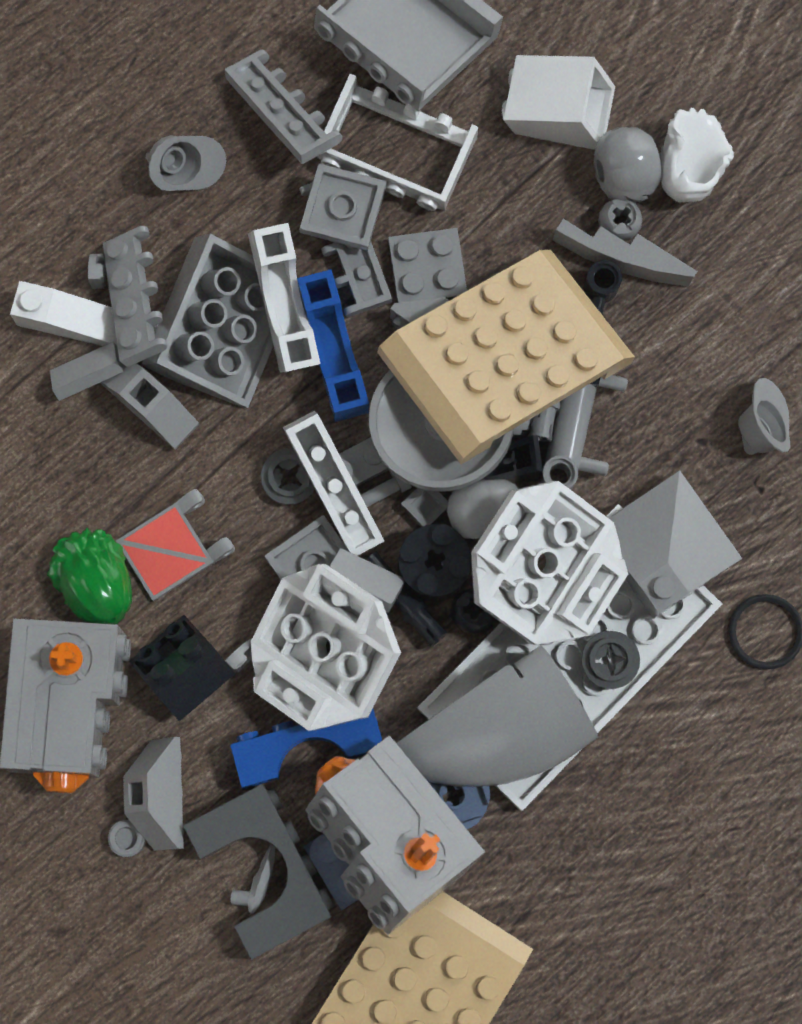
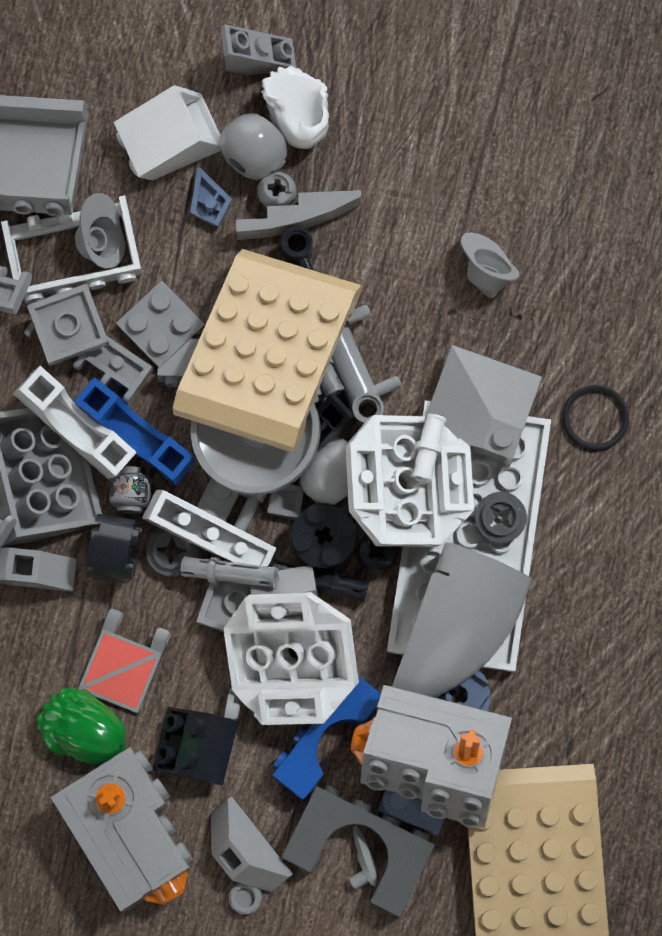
camera: 30 degrees left, 0 degrees up
none -> light grey piece [75,193,125,269]
none -> black brick [86,514,143,584]
none -> light grey head [109,466,152,514]
none -> light grey pin [180,556,279,588]
none -> sand blue piece [190,168,232,228]
none -> light grey slope [220,24,296,76]
none -> white pin [411,414,446,482]

